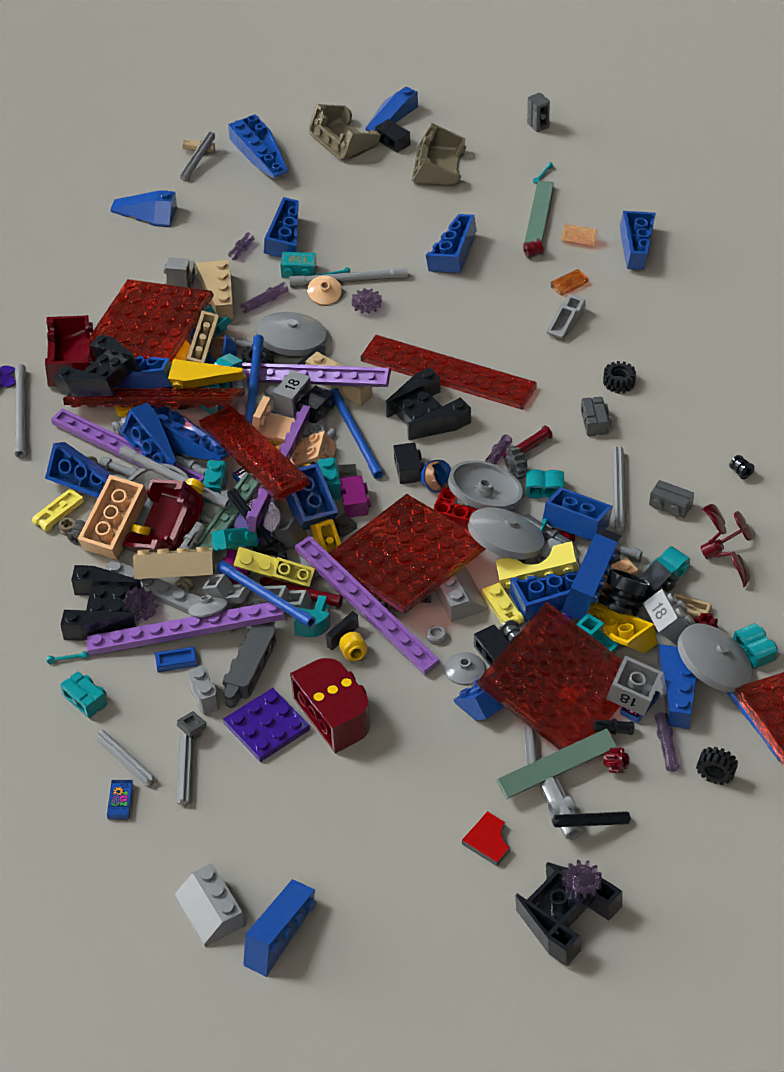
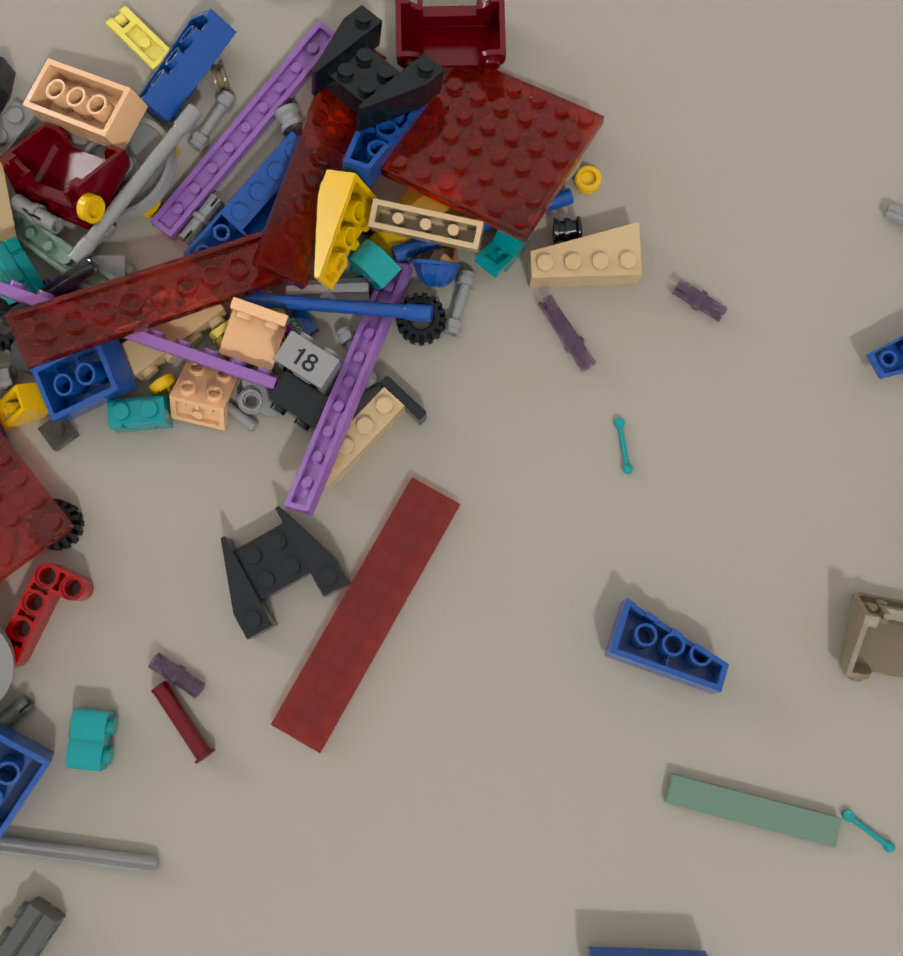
camera: 90 degrees right, 35 degrees up
dark tan bush [58,517,75,536] -> none
dark grey bush [67,520,86,545] -> none
blue wedge [110,190,177,227] -> none
blue wedge [120,403,177,466] -> none
yellow tile [131,523,151,535] -> none
light grey brick [164,257,196,296] -> none
teal brick [203,460,228,503] -> none
light grey dish [256,312,326,356] -> none
blue wedge [264,197,299,258] -> none
teal brick [280,252,317,278] -> none
light grey piece [289,267,408,287] -> none
light nougat dish [308,276,342,305] -> none
blue piece [330,388,384,479] -> none
clear smoke plate [337,464,357,478] -> none
magenta brick [339,475,371,518] -> none
clear purple gear [351,288,382,314] -> none
black brick [393,442,424,484] -> none
blue piece [421,460,451,492] -> none
light grey dish [448,460,523,511] -> none
dark grey gear [505,446,528,479] -> none
dark red bush [523,238,544,258] -> none
light grey slope [547,294,586,339] -> none
clear orange plate [551,269,588,296] -> none
clear orange plate [561,224,598,246] -> none
dark grey brick [581,396,612,436] -> none
black tyre [603,361,636,393] -> none

